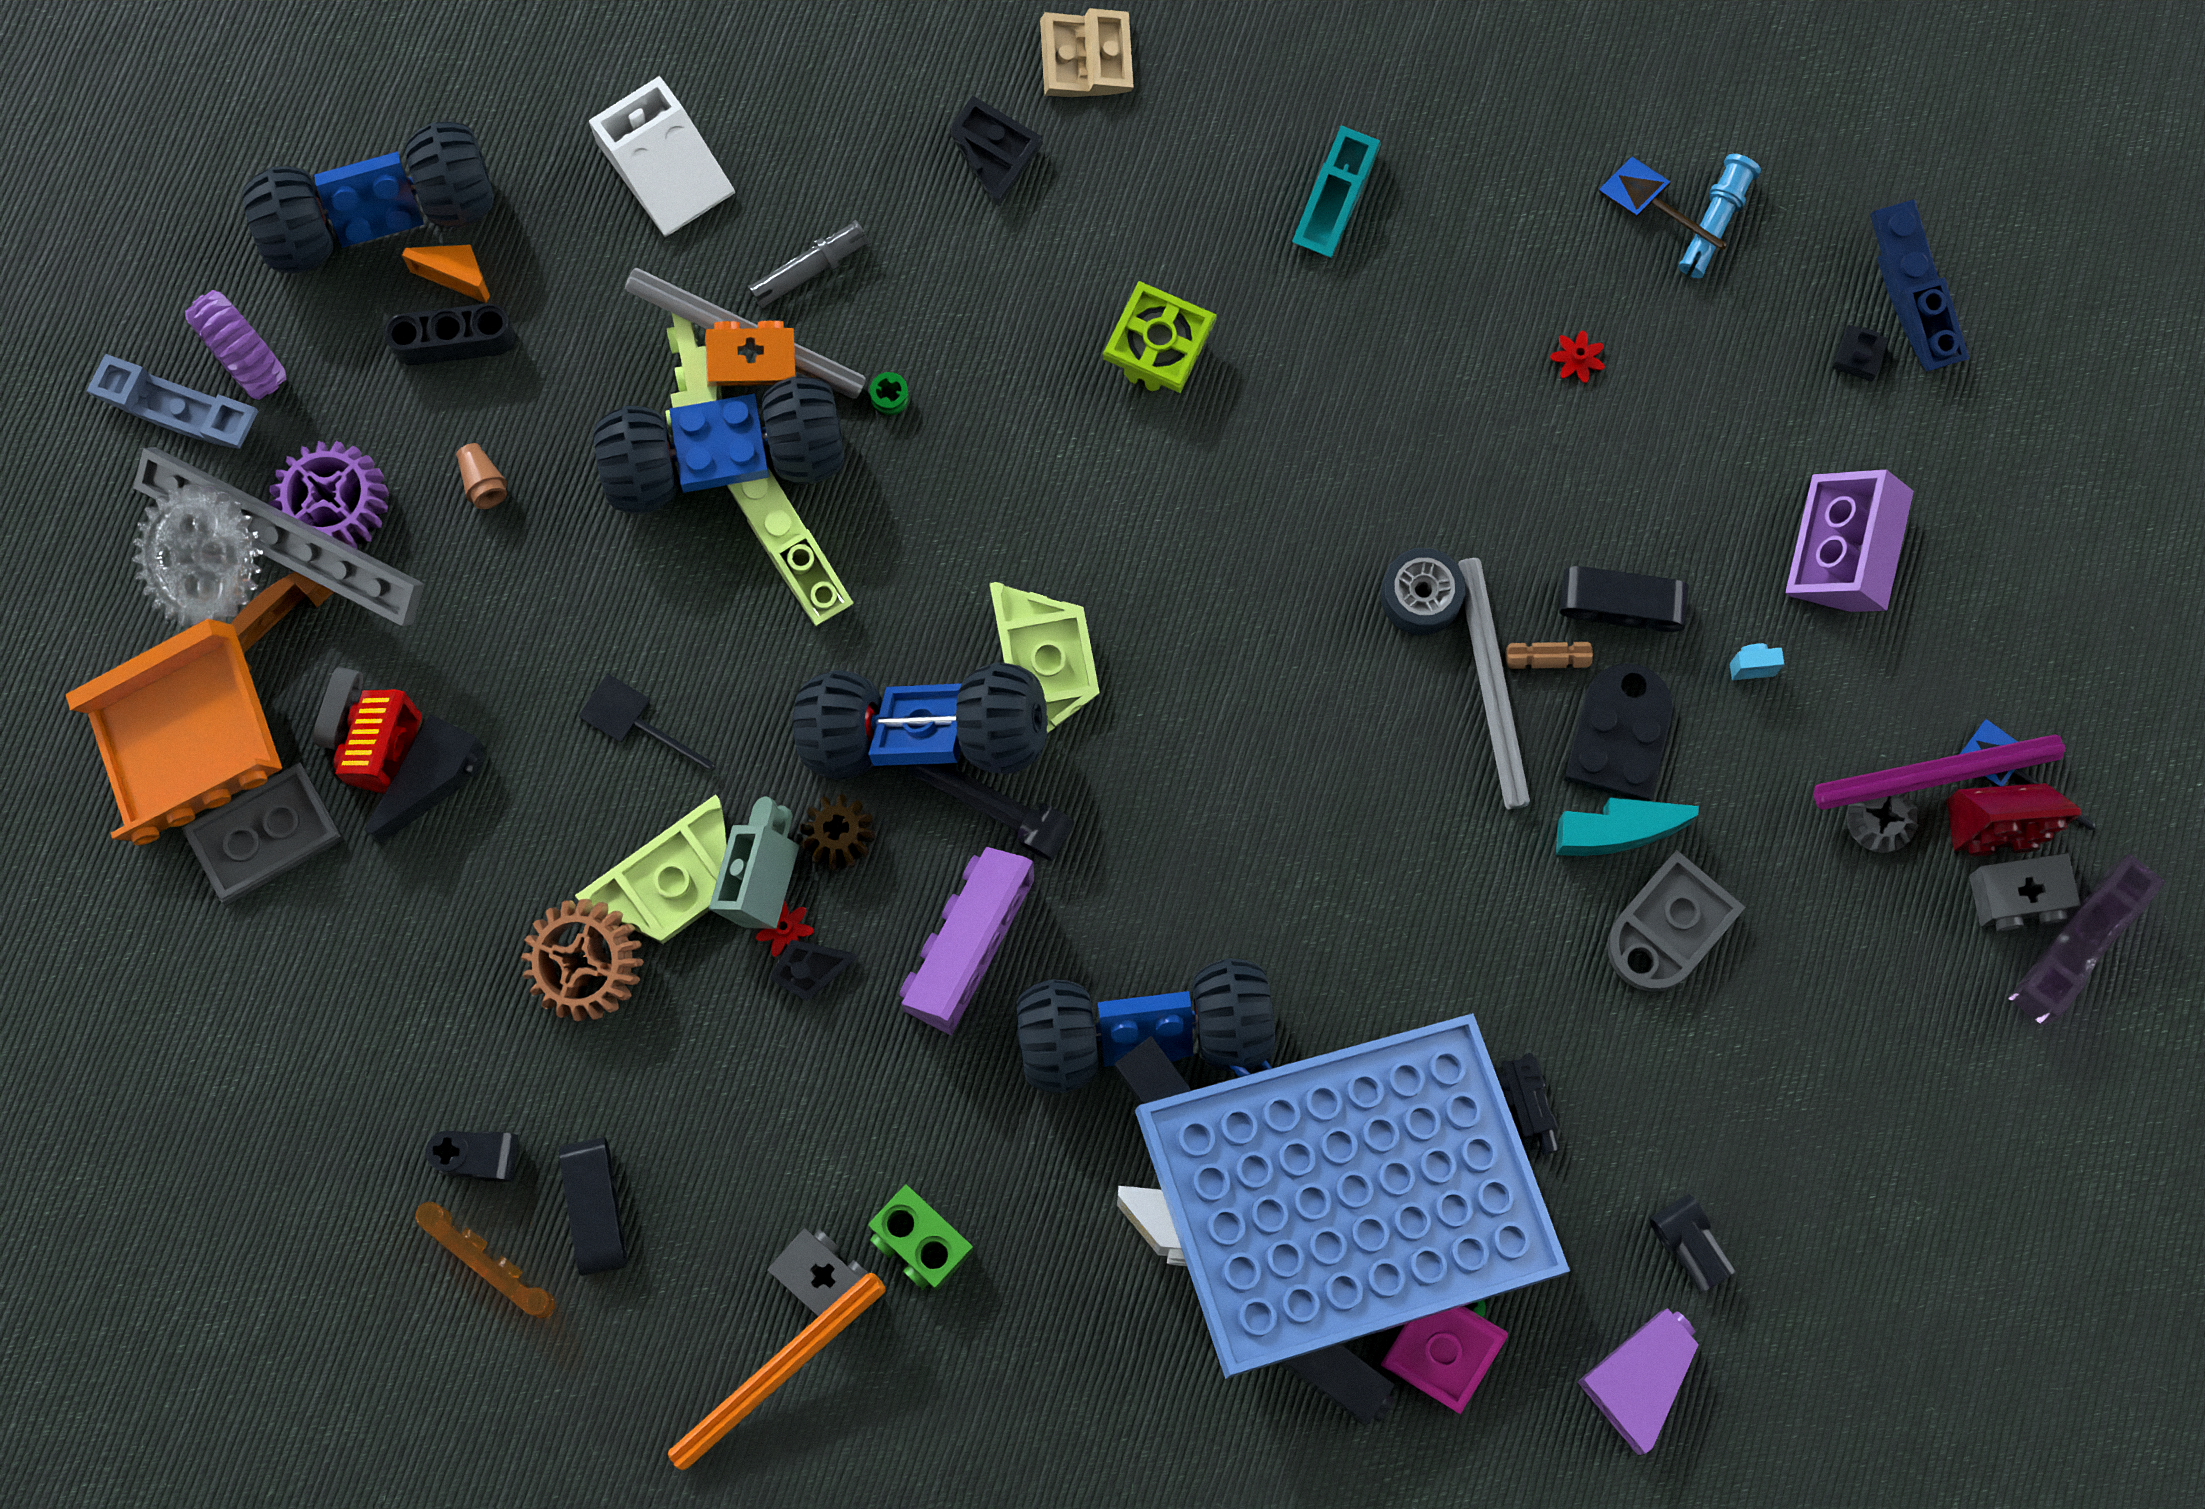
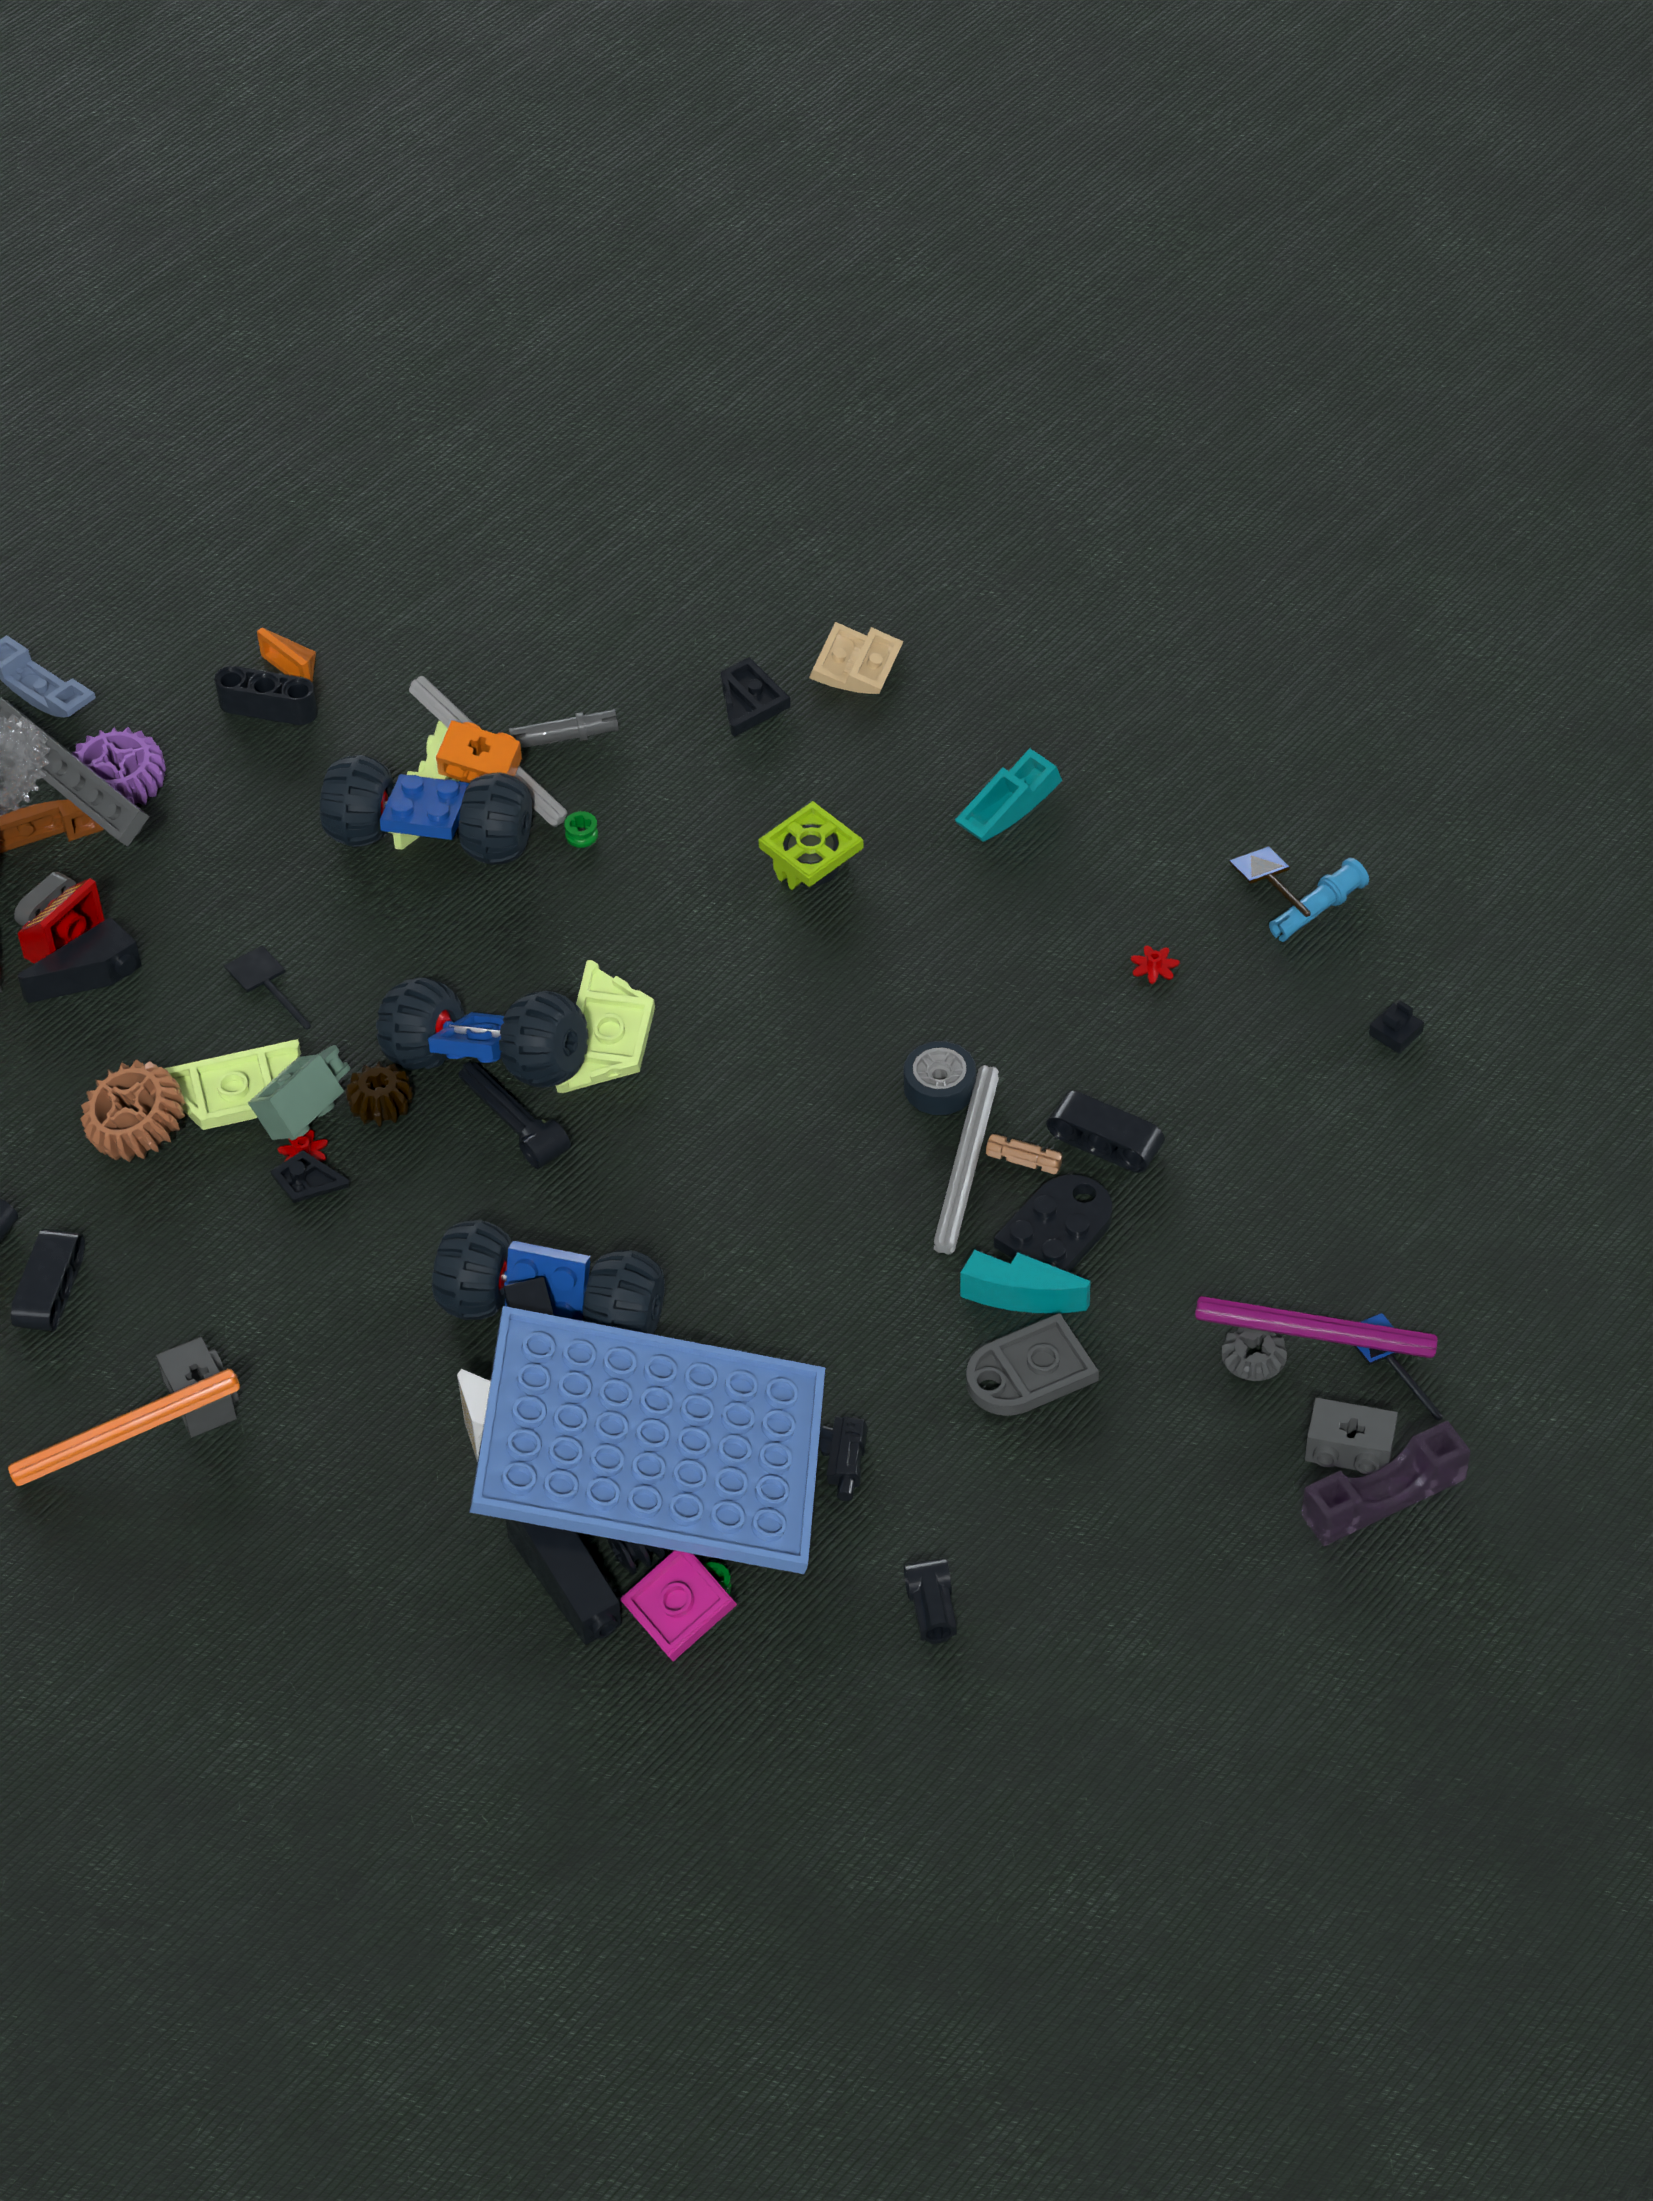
camera: 25 degrees right, 25 degrees down
medium lavender gear [185,290,286,400] -> none
black plate [243,121,494,273] -> none
nougat cone [456,443,507,509] -> none
white slope [589,76,735,238] -> none
yellowish green slope [727,468,854,626] -> none
bright green brick [868,1184,974,1291] -> none
medium lavender slope [899,847,1034,1036] -> none
medium lavender slope [1577,1308,1698,1455] -> none
medium azure plate [1730,643,1784,680] -> none
medium lavender slope [1785,469,1914,612] -> none
dark blue slope [1870,199,1969,371] -> none
dark red slope [1946,783,2081,856] -> none

